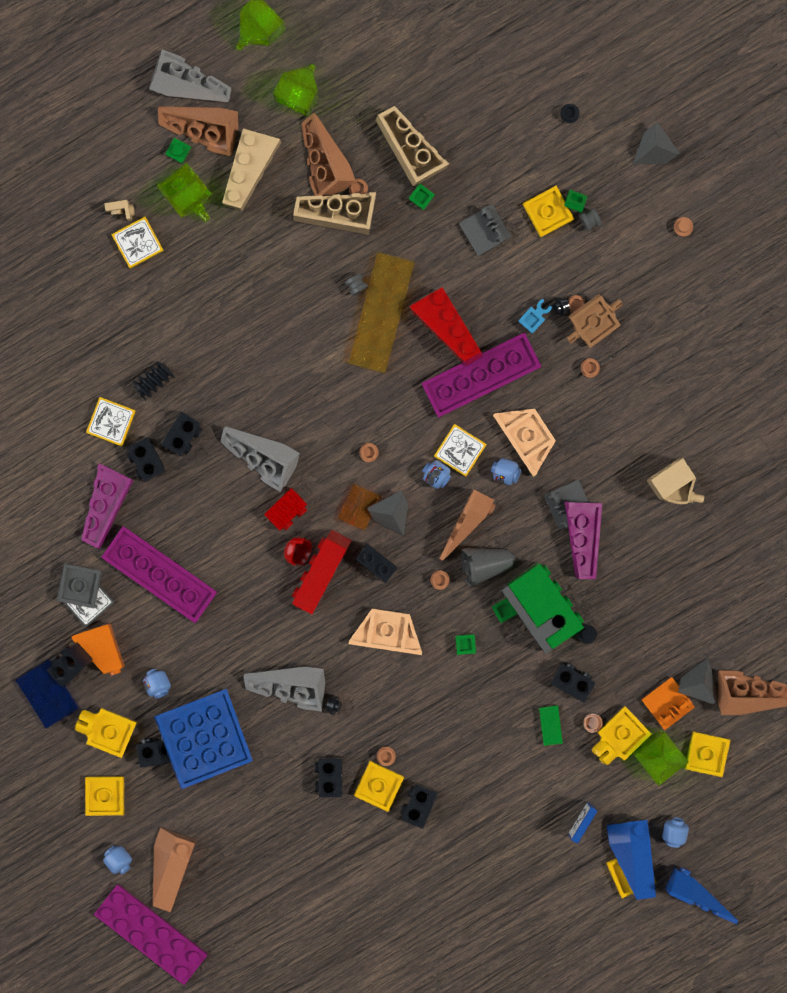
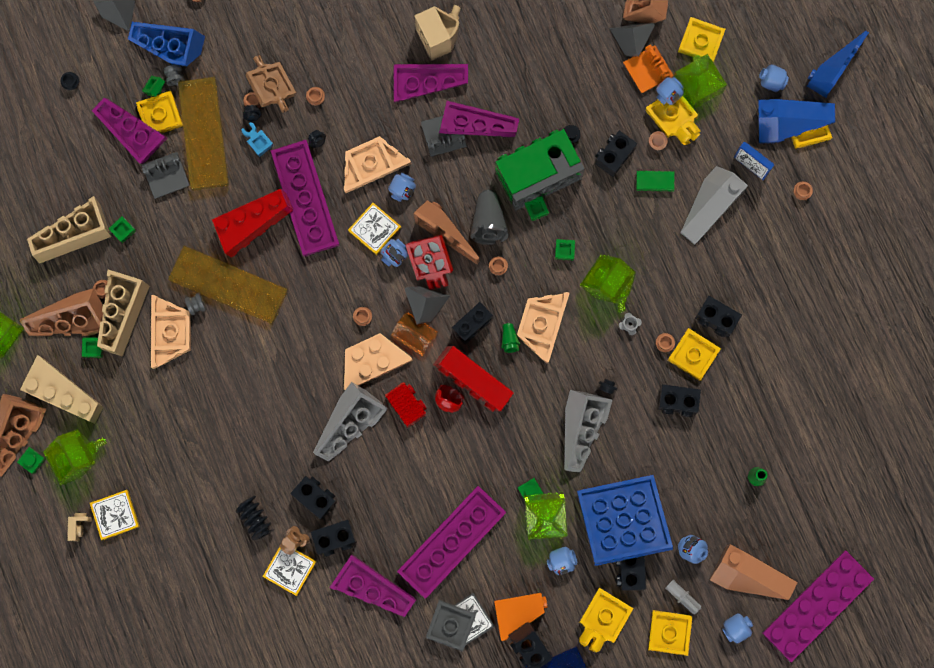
camera: 75 degrees left, 10 degrees down
none -> green plate [82,338,103,358]
none -> magenta wing [92,98,168,164]
none -> blue wedge [128,22,205,66]
none -> light nougat wing [151,295,191,369]
none -> clear yellow plate [178,77,229,191]
none -> medium nougat plate [280,526,310,555]
none -> black plate [308,130,326,148]
none -> light nougat wing [344,333,413,390]
none -> magenta wing [394,64,468,103]
none -> red piece [405,234,453,290]
none -> green cone [501,323,520,353]
none -> green plate [517,478,544,505]
none -> clear neon green piece [524,492,568,540]
none -> clear neon green piece [580,254,636,312]
none -> light grey plate [619,313,642,335]
none -> medium blue head [656,77,684,105]
none -> light grey axle [665,579,701,614]
none -> medium blue head [678,535,708,564]
none -> light grey wedge [681,166,748,245]
none -> green cone [748,467,768,486]
none -> nougat plate [793,181,813,200]

